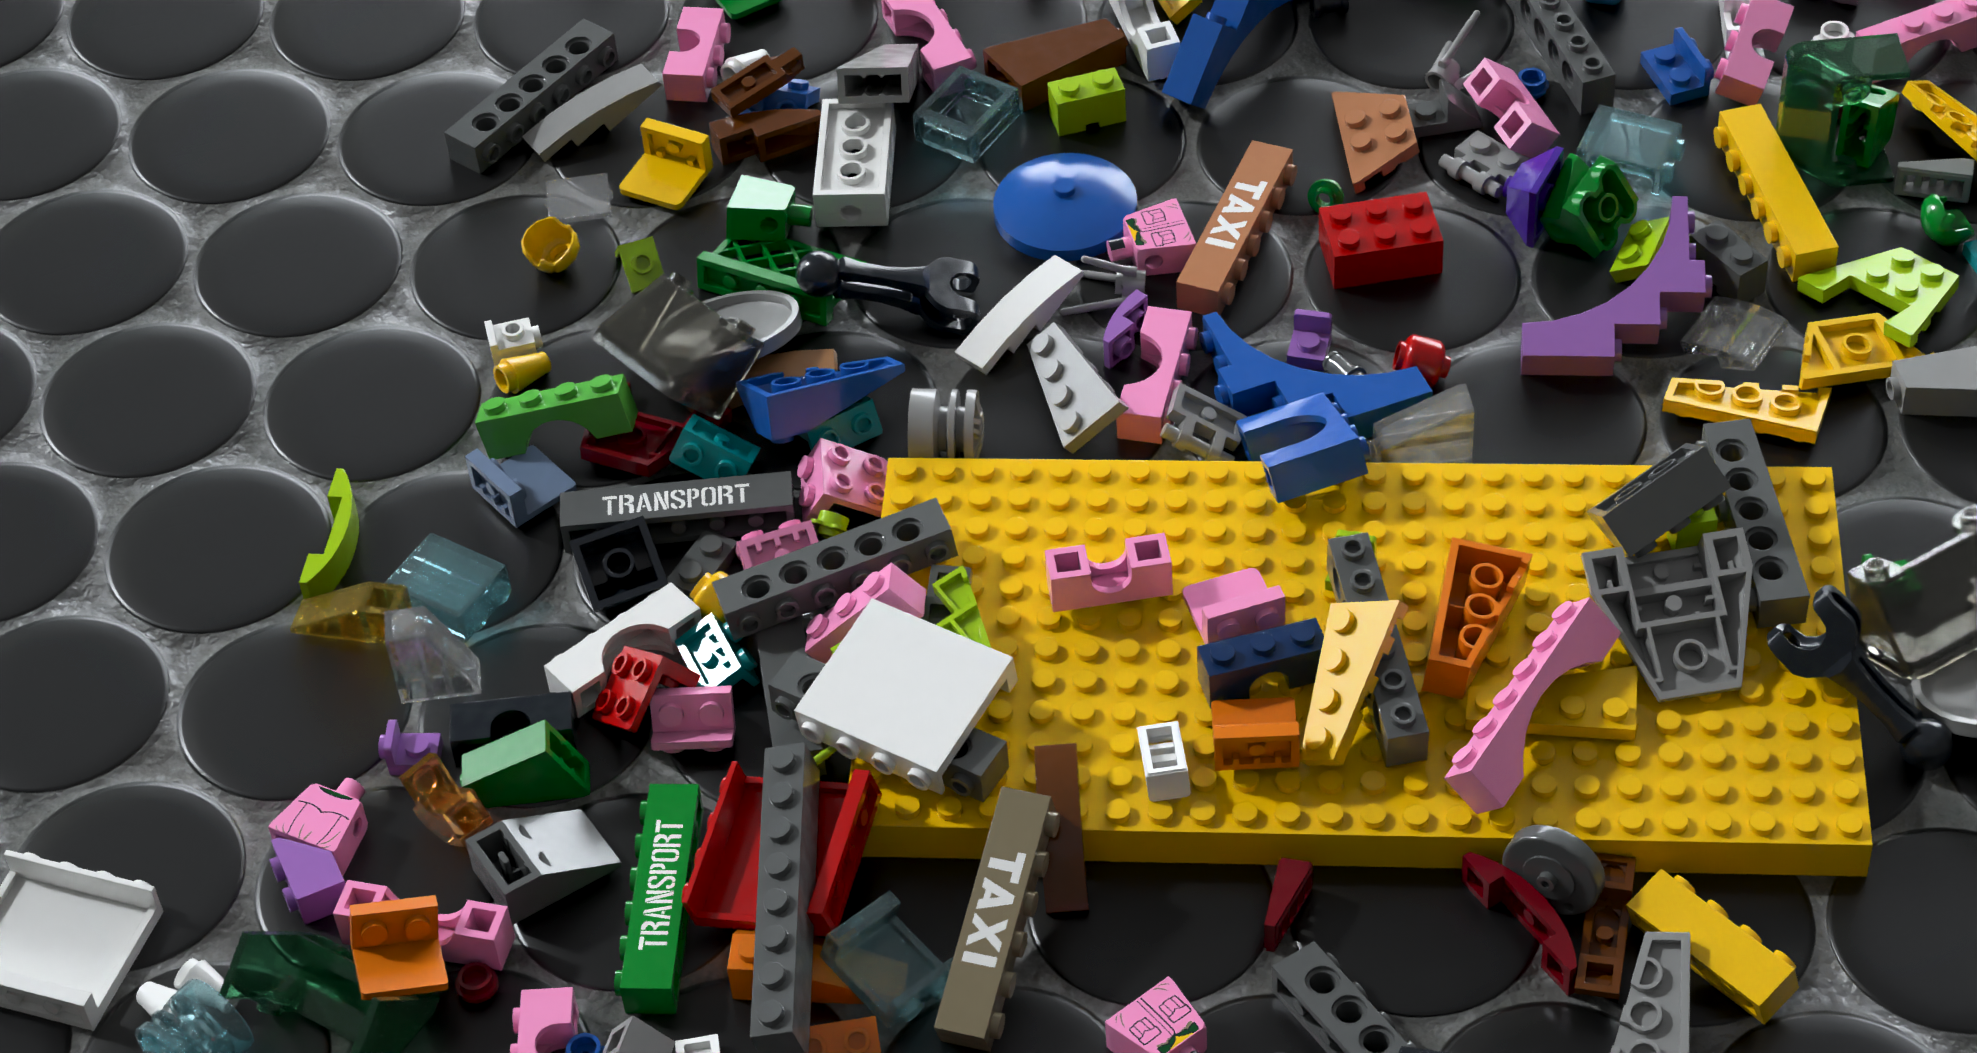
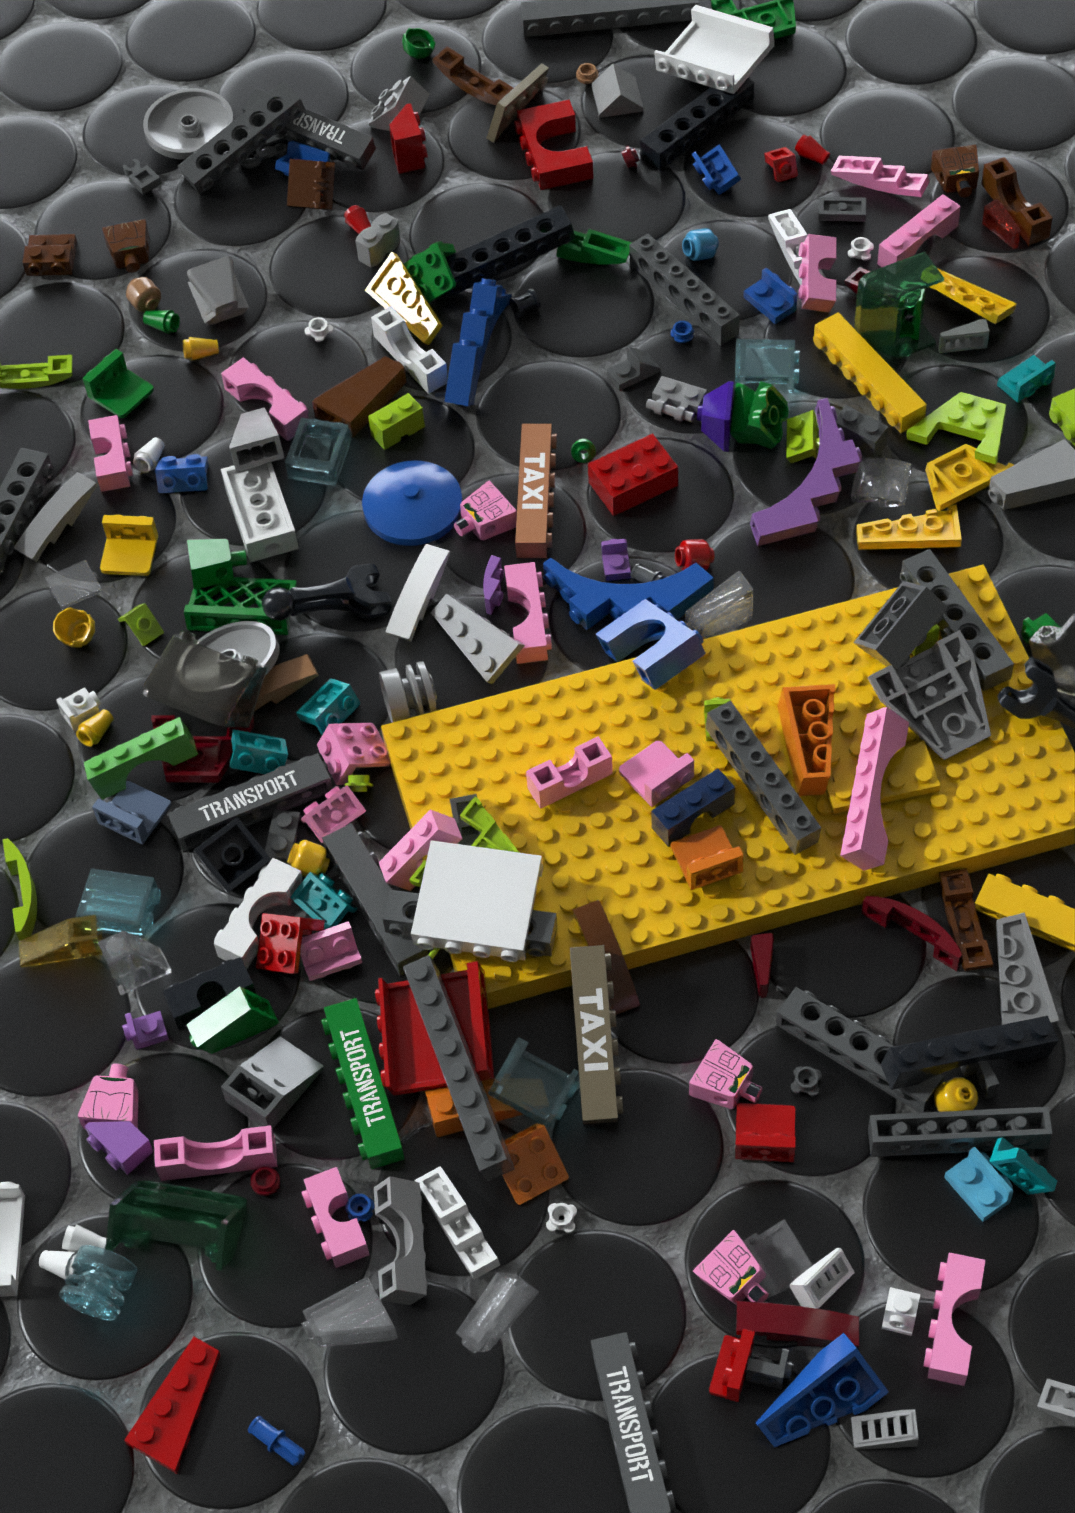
camera: 20 degrees left, 10 degrees up
orange bracket [349,895,448,1000] -> none
clear orange brick [399,753,494,847] -> none
reddish brown slope [709,109,821,166] -> none
reddish brown hinge [710,47,805,118] -> none
dark grey brick [712,498,958,641] -> none
blue wedge [736,356,905,444] -> none
light grey plant [1059,256,1146,316] -> none
white slope [1137,721,1191,802] -> none
light grey plate [1160,383,1247,461] -> none
yellow wing [1300,600,1409,766] -> none
nougat wing [1331,91,1420,194] -> none
light grey plant [1425,10,1480,93] -> none
bright pink arch [1463,58,1560,159] -> none
dark grey wheel [1502,825,1605,916] -> none
green hair [1920,194,1975,247] -> none

